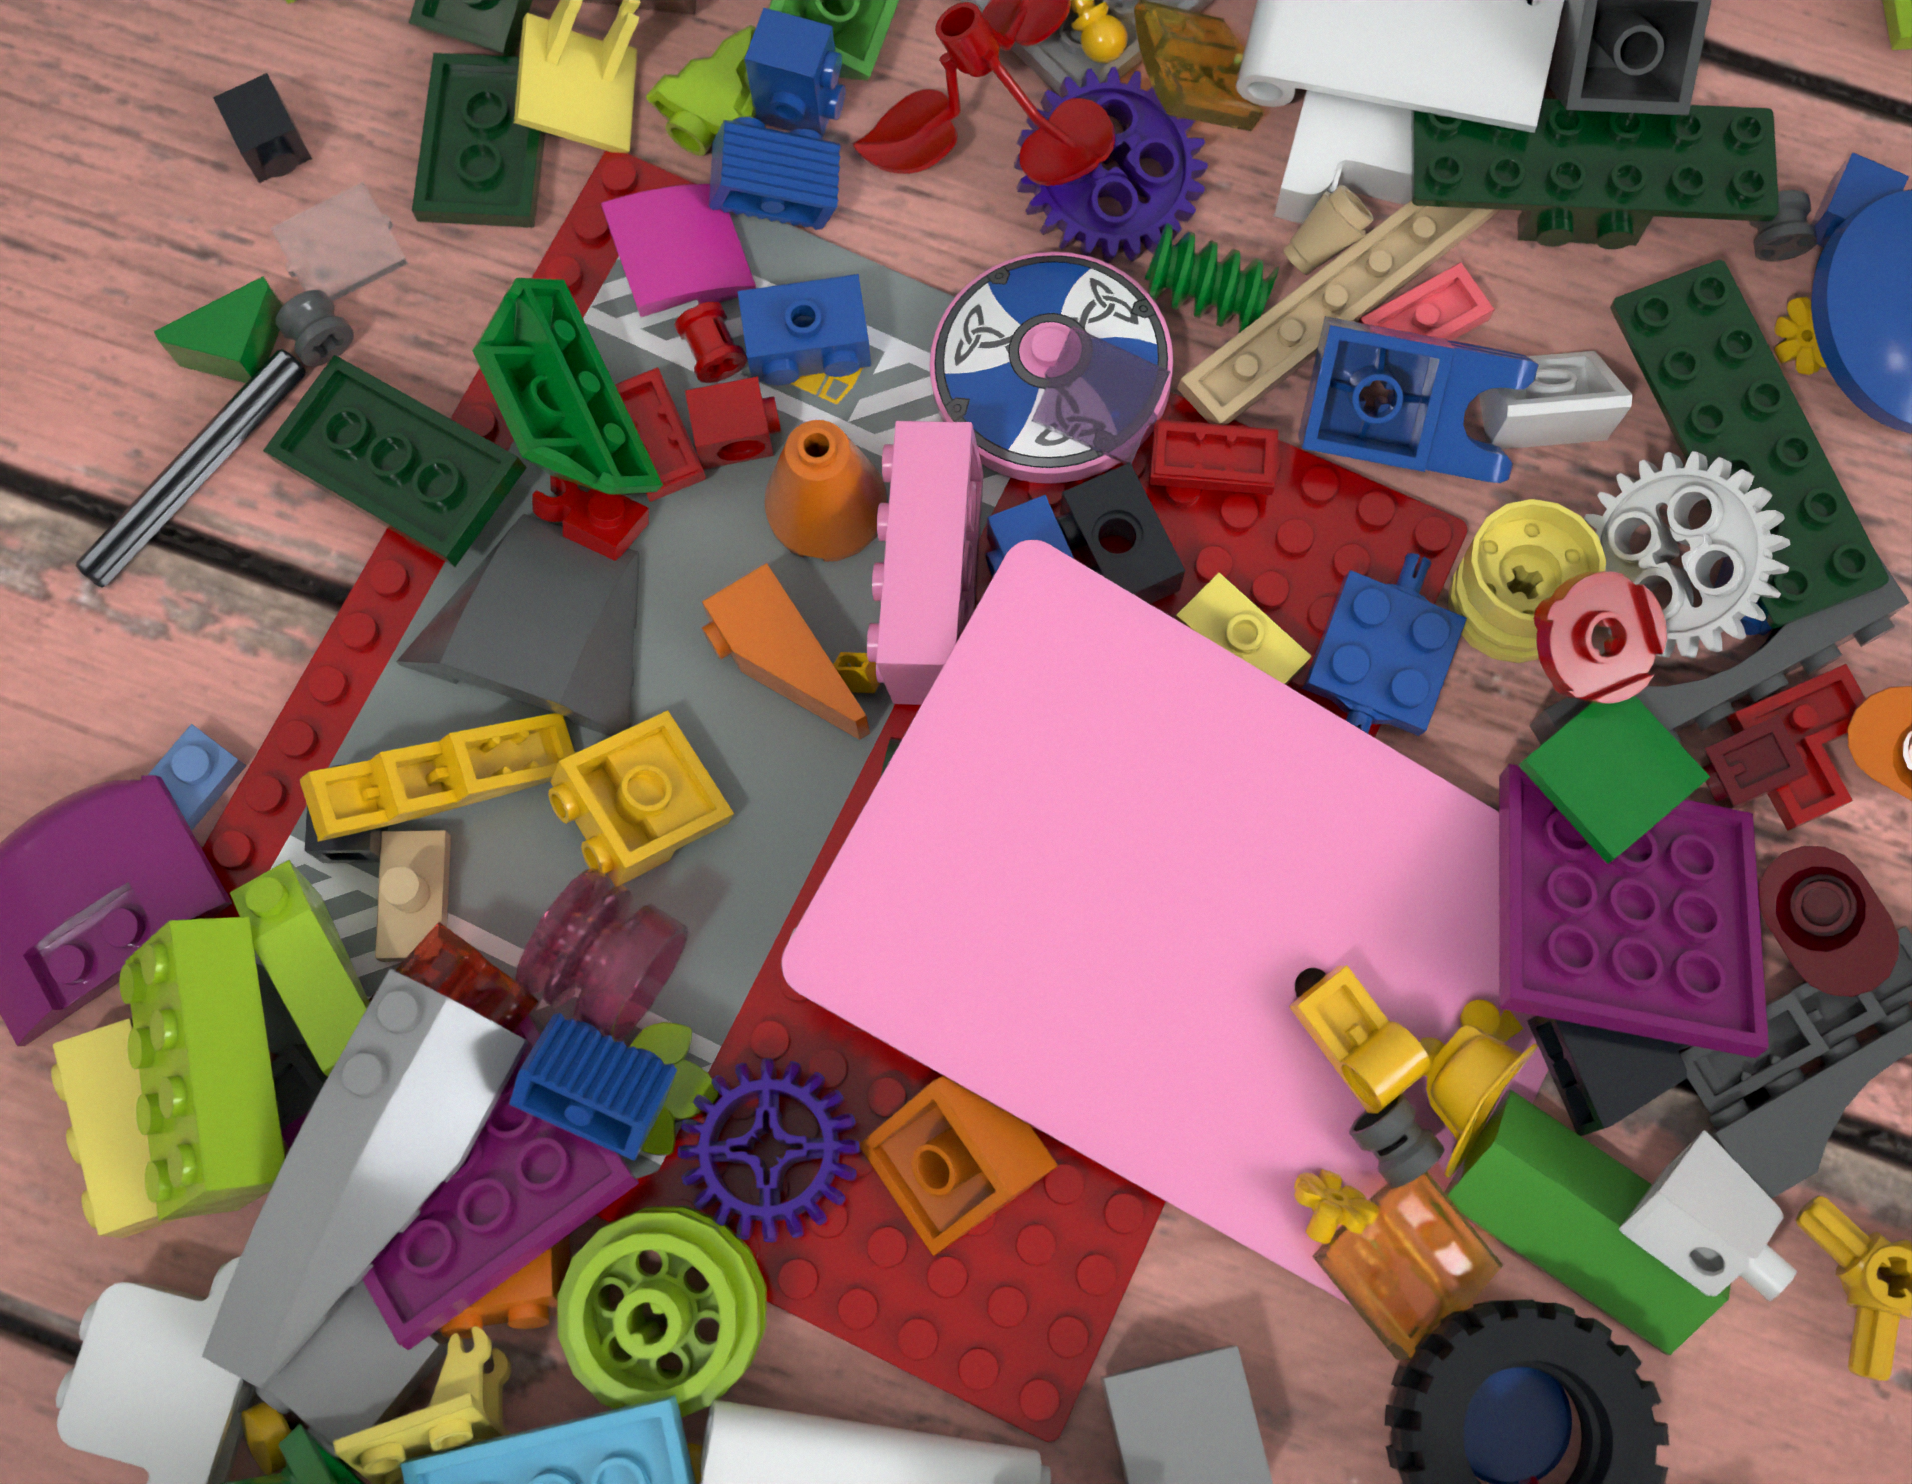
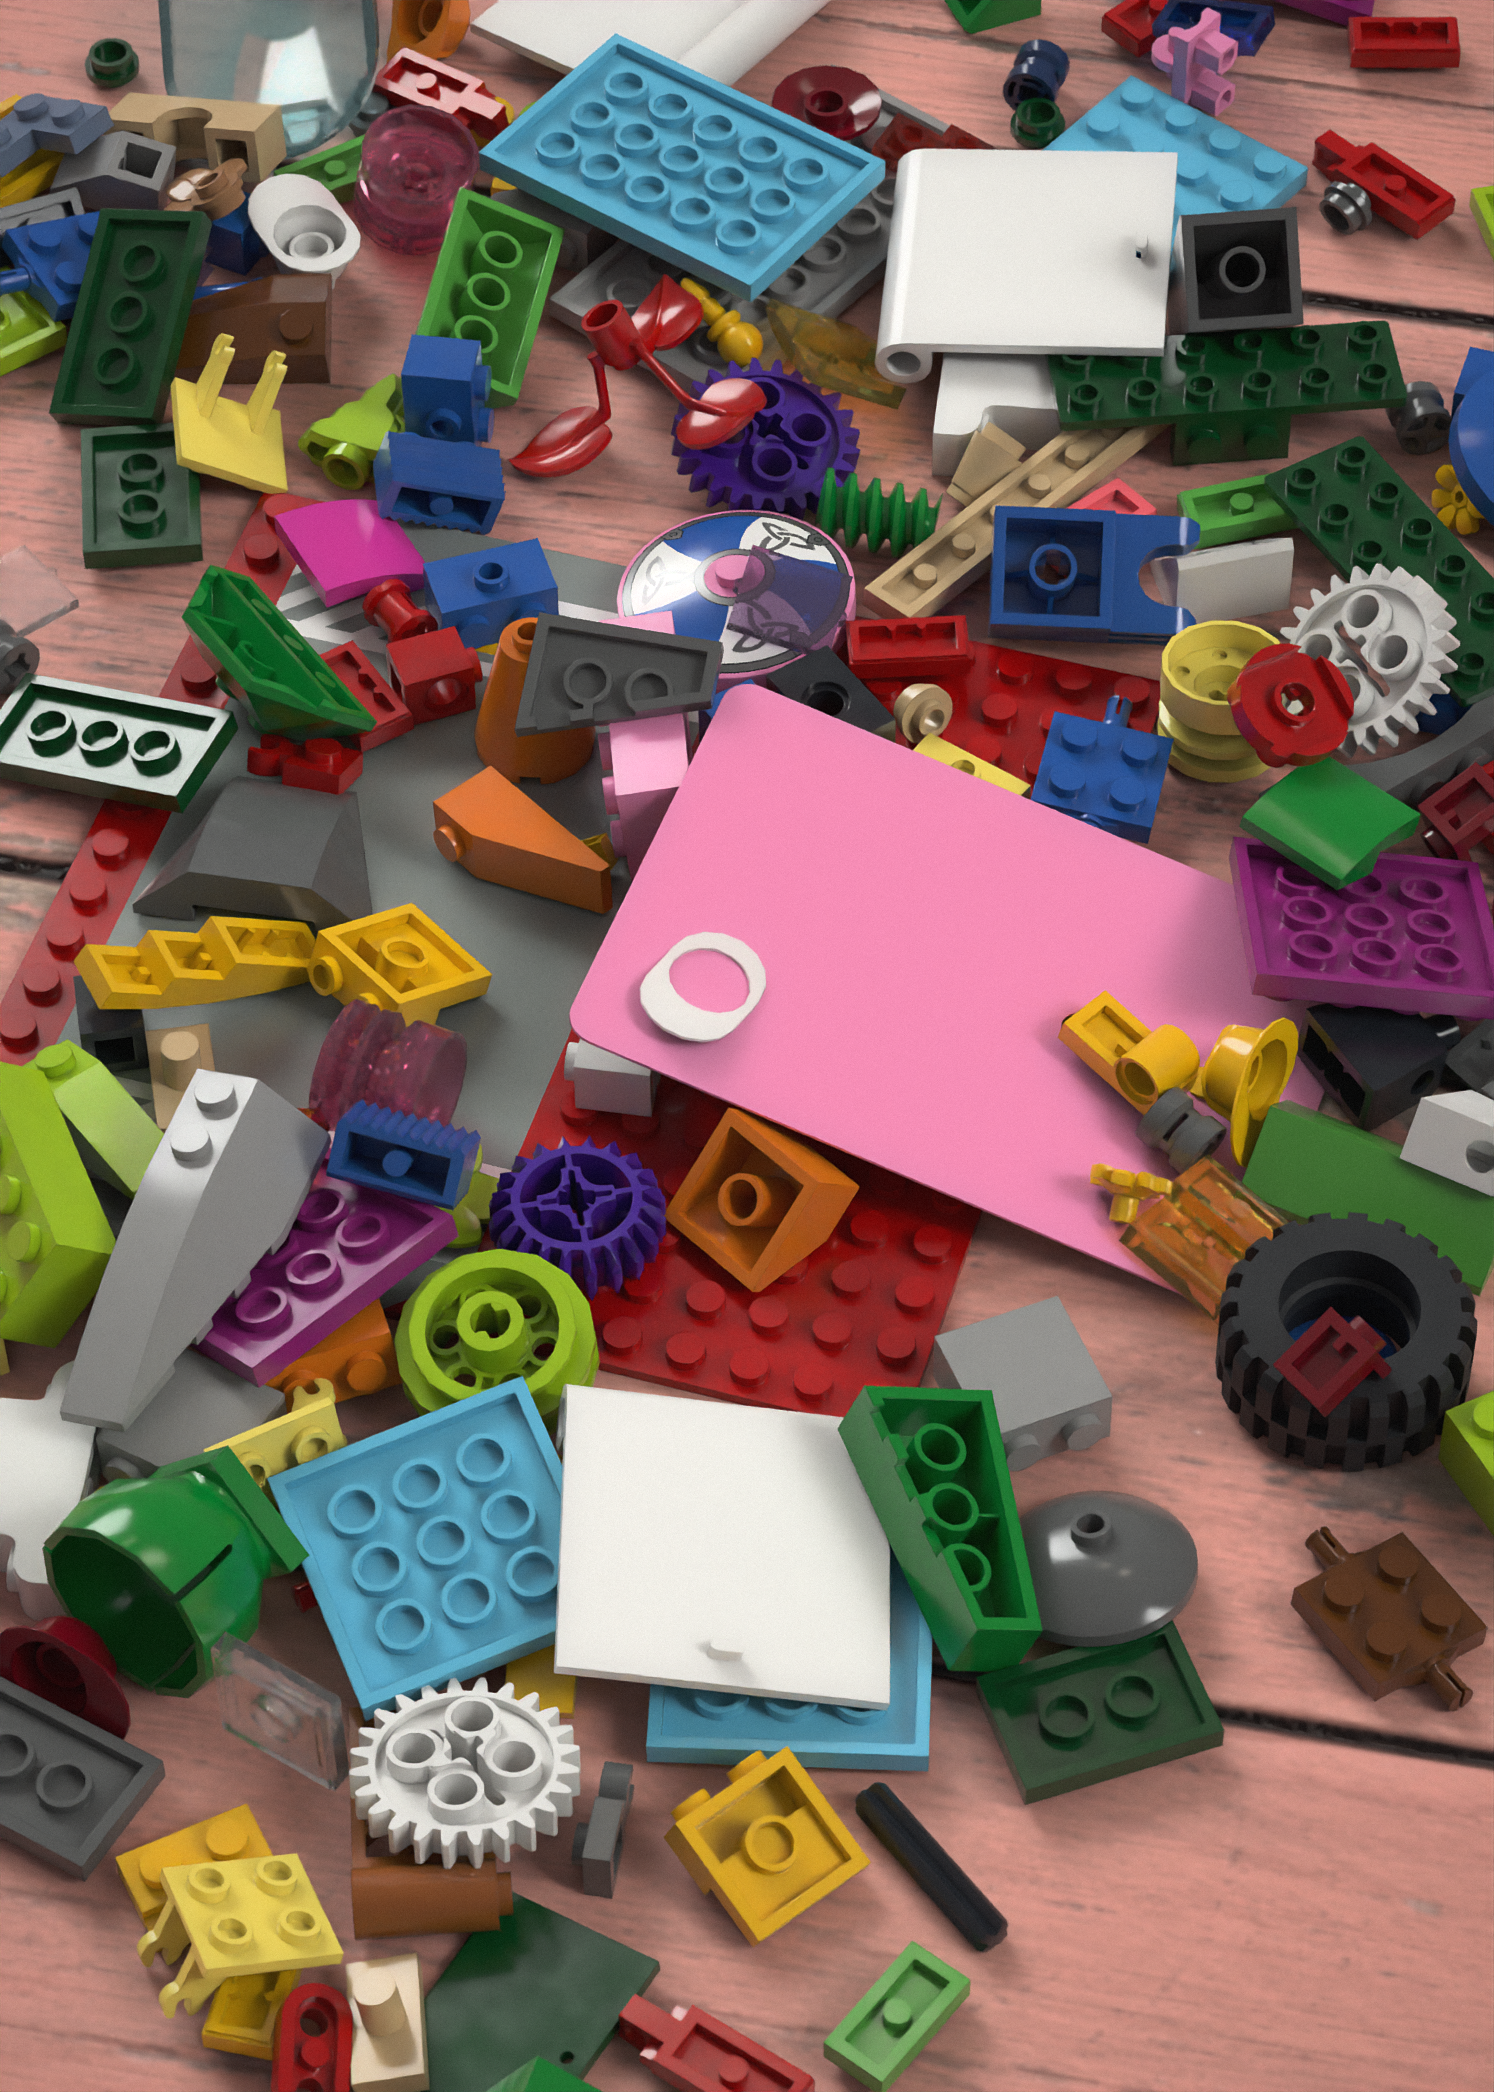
camera: 10 degrees left, 25 degrees down
none -> dark grey wing [514,612,724,737]
none -> white piece [640,932,766,1042]
none -> tan plate [893,683,953,744]
none -> bright green hinge [1177,473,1299,550]

